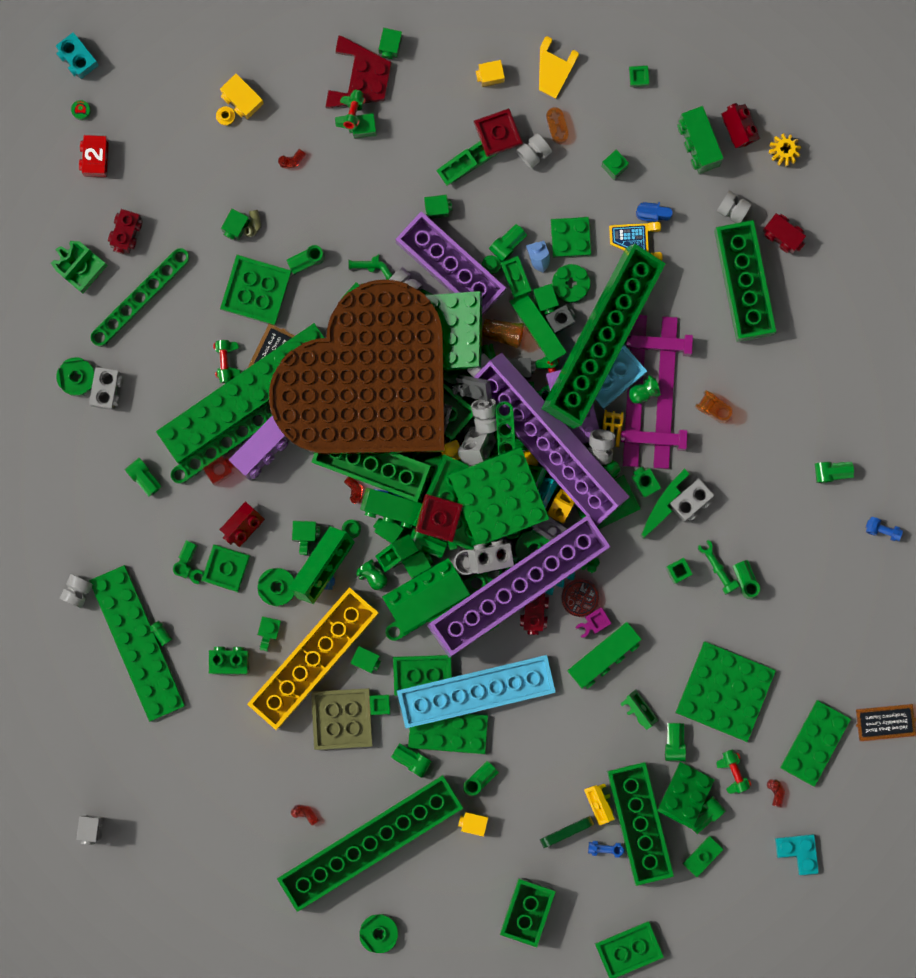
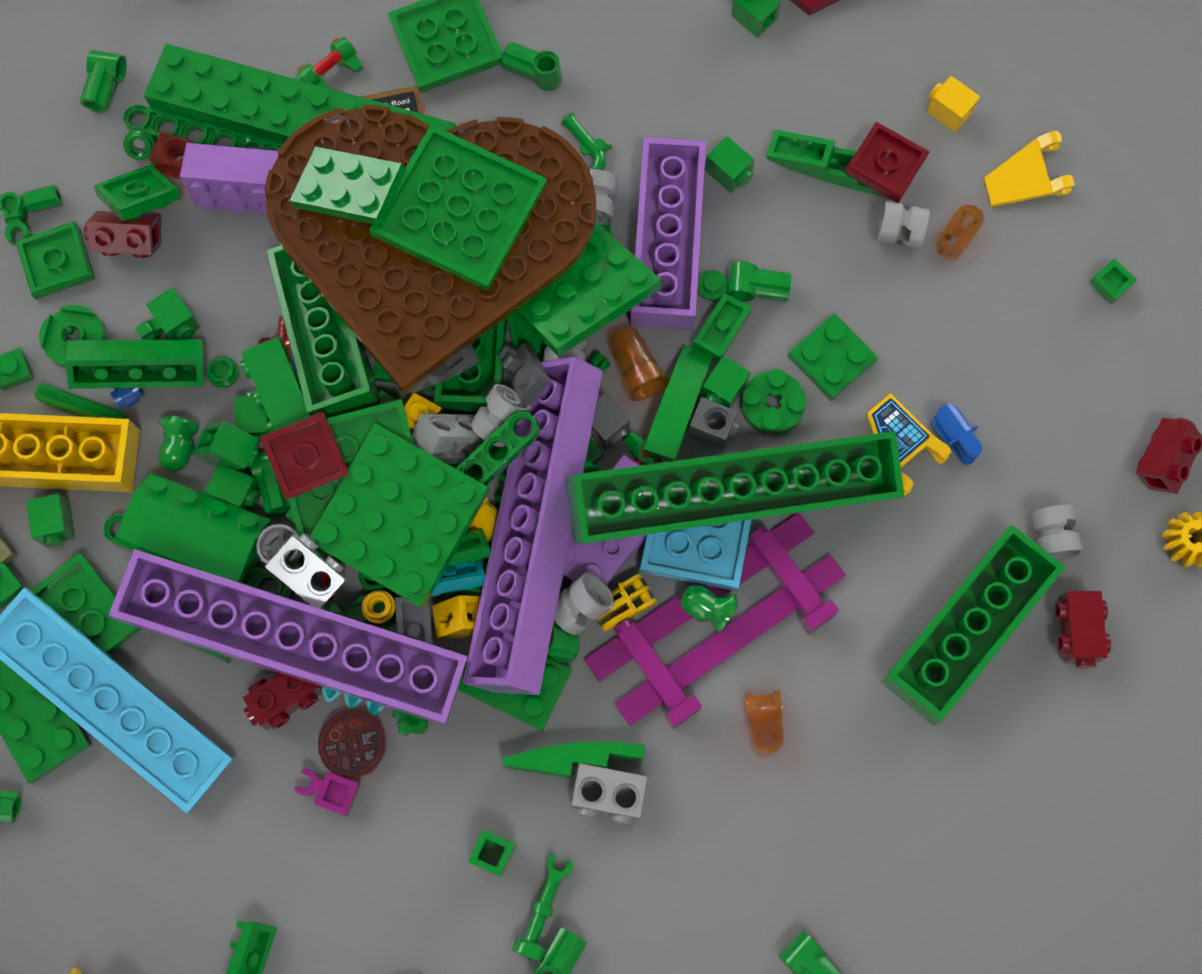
camera: 50 degrees right, 10 degrees down
medium blue plate [526,241,550,273] -> none
green brick [567,622,642,689] -> none
green brick [601,149,629,180] -> none
green brick [631,466,661,498] -> none
green brick [677,106,724,174] -> none
none -> green axle [34,383,127,419]
none -> green plate [94,164,181,221]
none -> green plate [123,129,155,160]
none -> plate [290,147,405,226]
none -> yellow plate [362,590,396,624]
none -> green plate [369,125,547,291]

